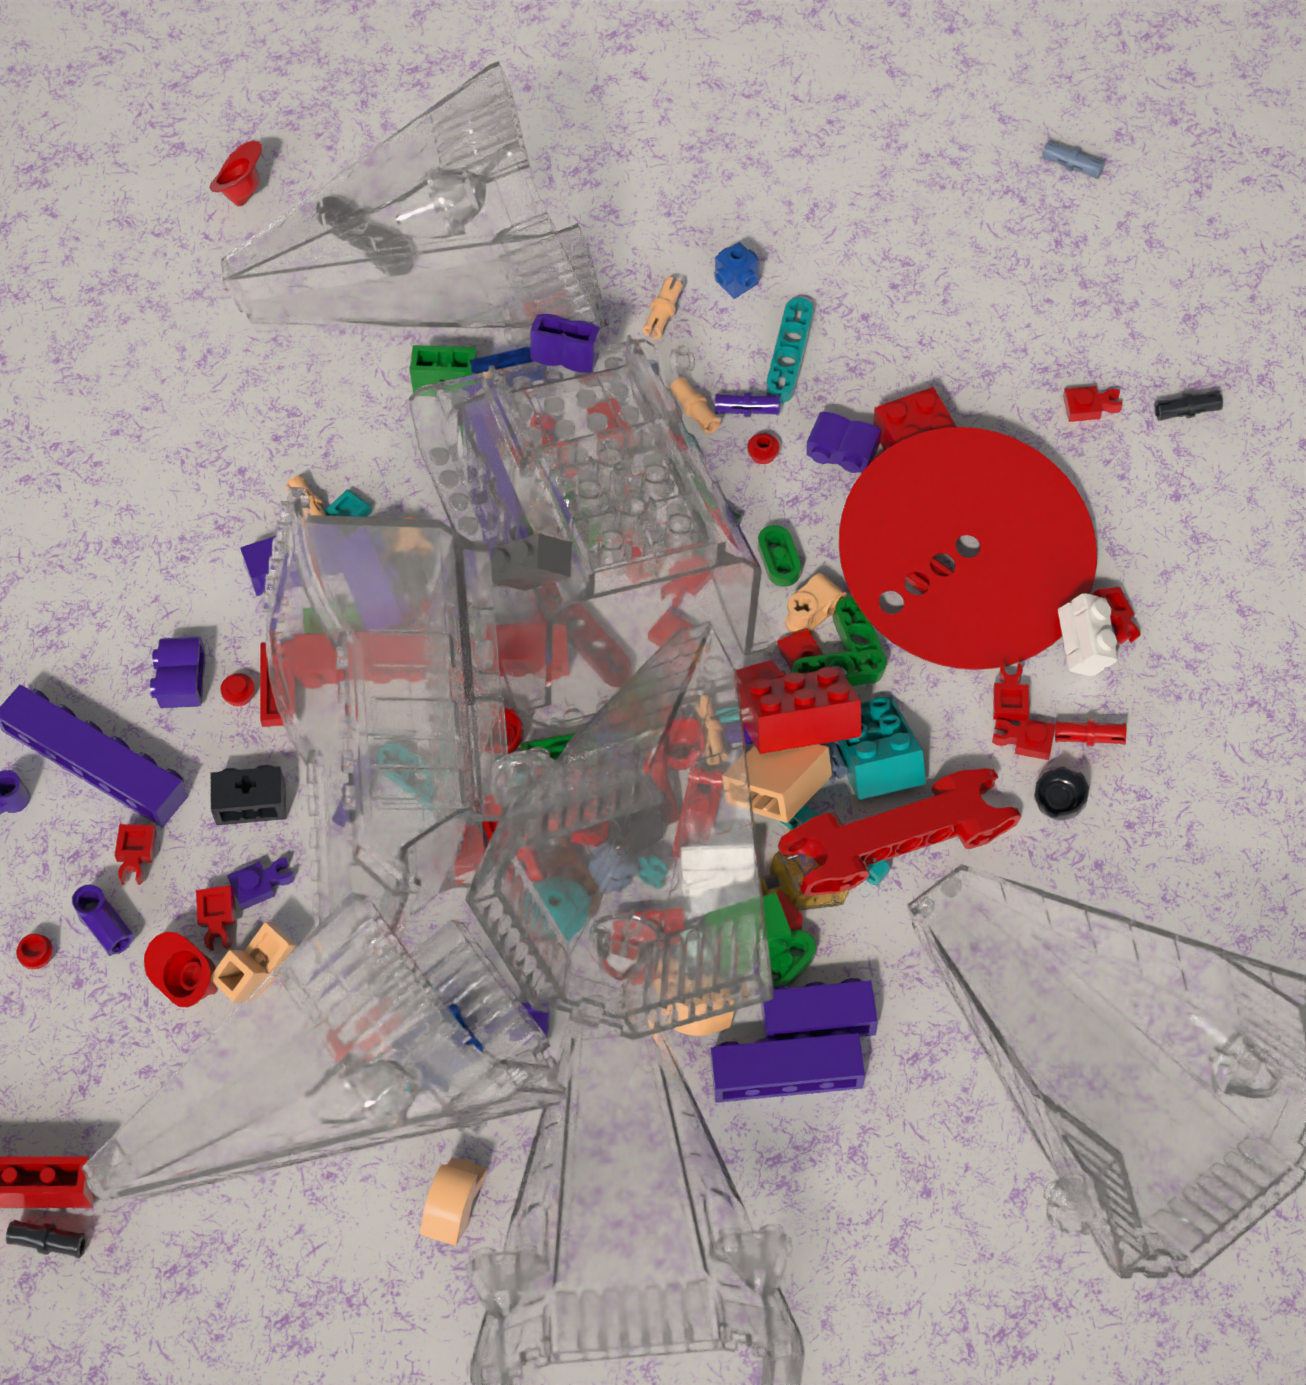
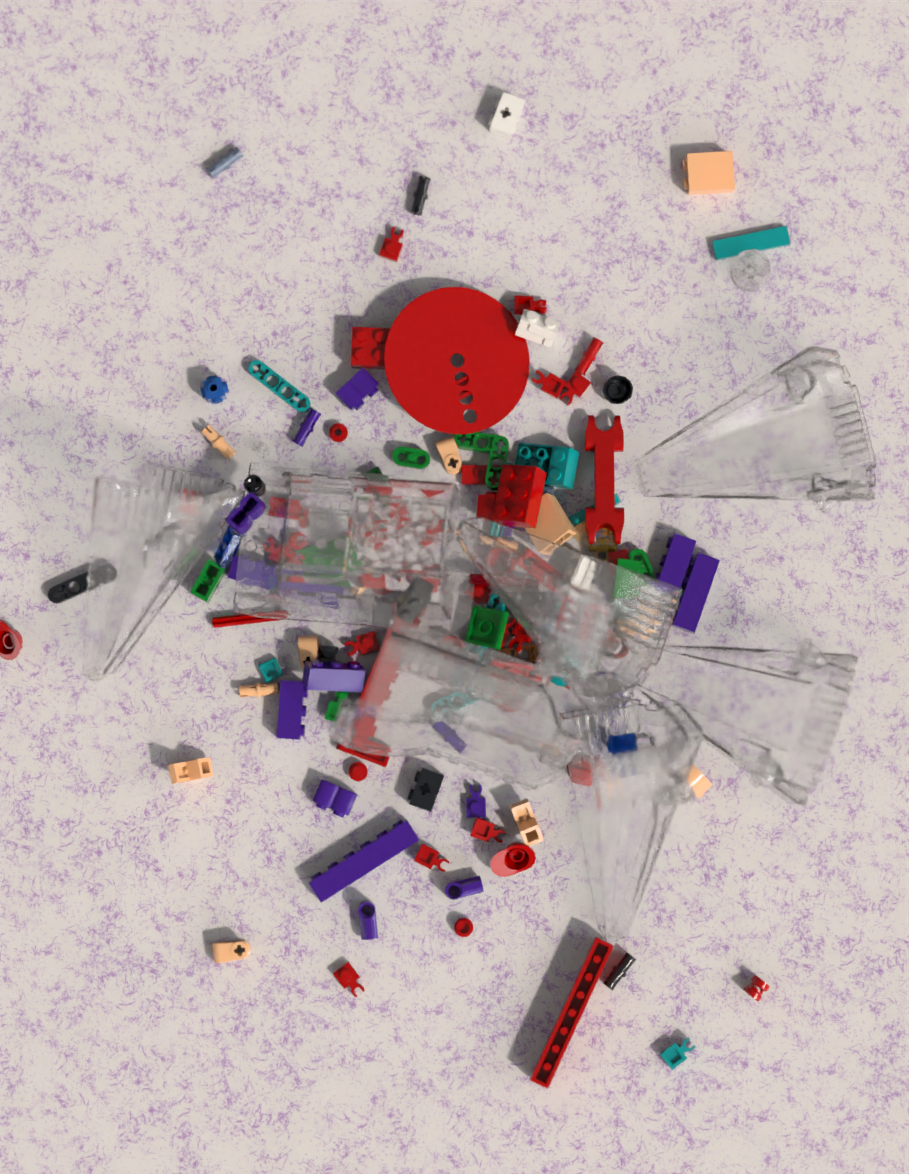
camera: 65 degrees left, 25 degrees up
light nougat pin [669,377,721,434] -> none
none -> light nougat brick [168,757,213,784]
none -> red axle [212,609,288,628]
none -> black wheel [244,474,266,497]

